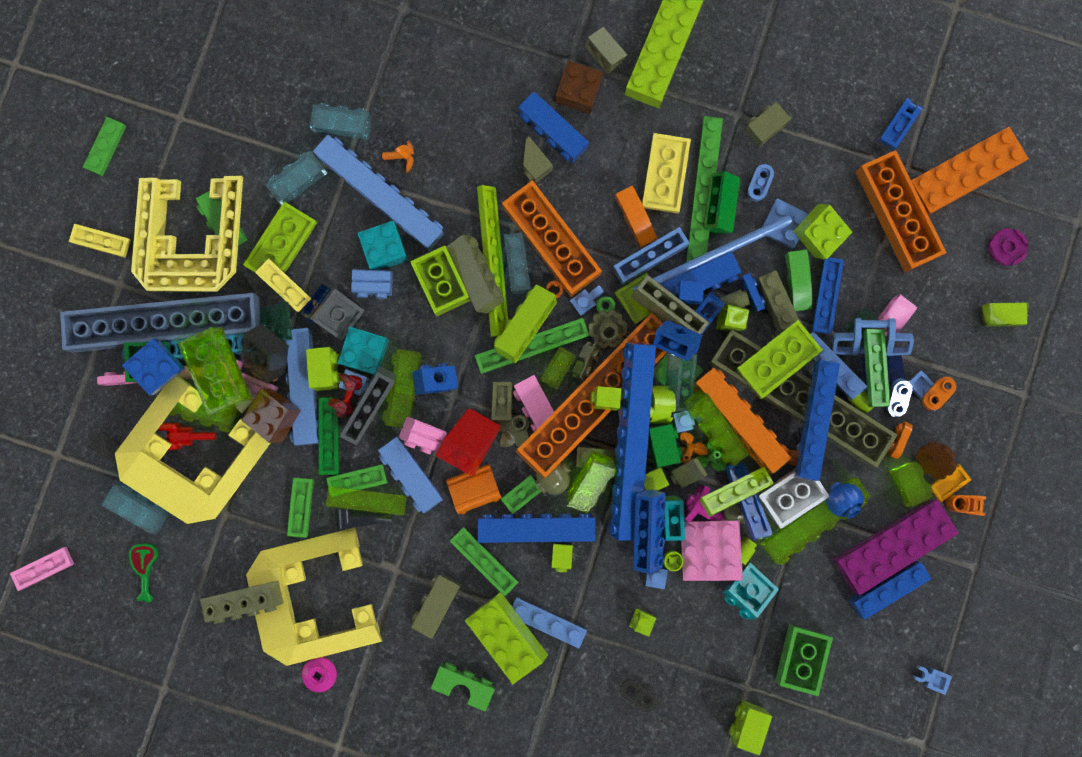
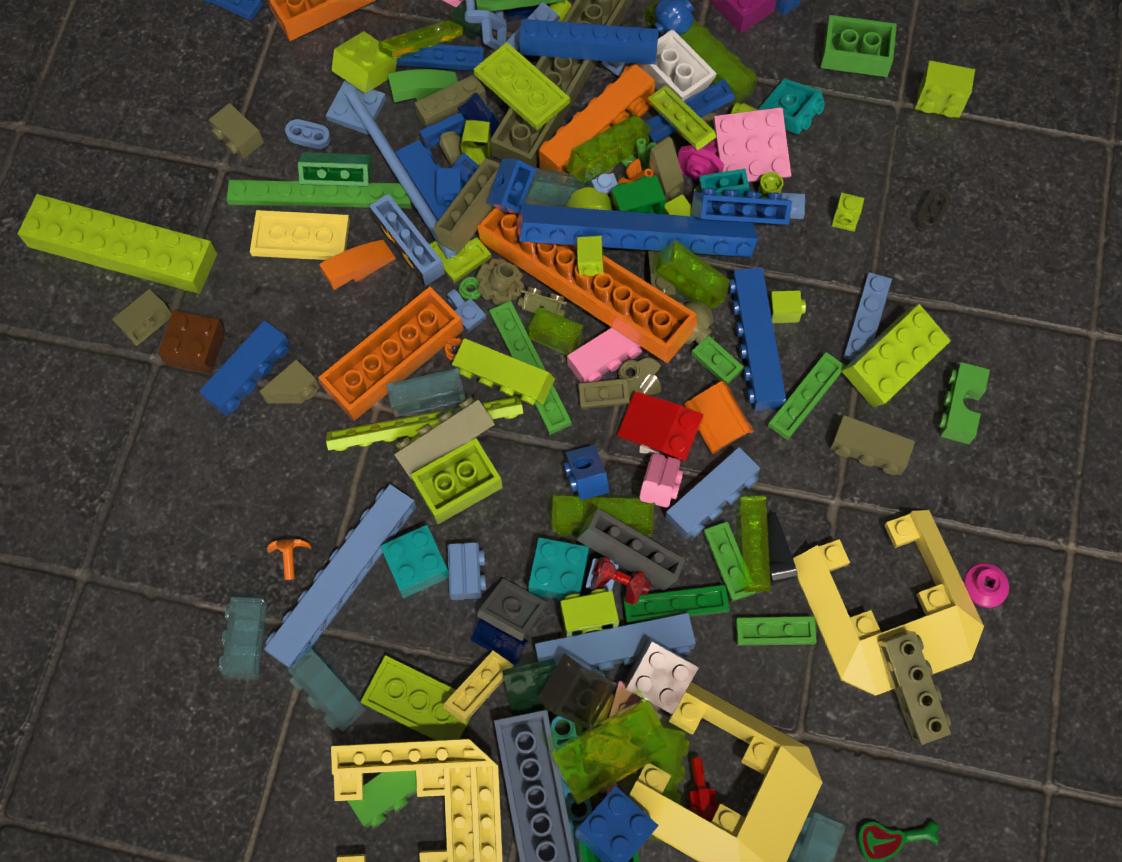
camera: 95 degrees left, 15 degrees down
none -> clear neon green plate [378,20,463,58]
none -> clear blue plate [457,93,500,144]

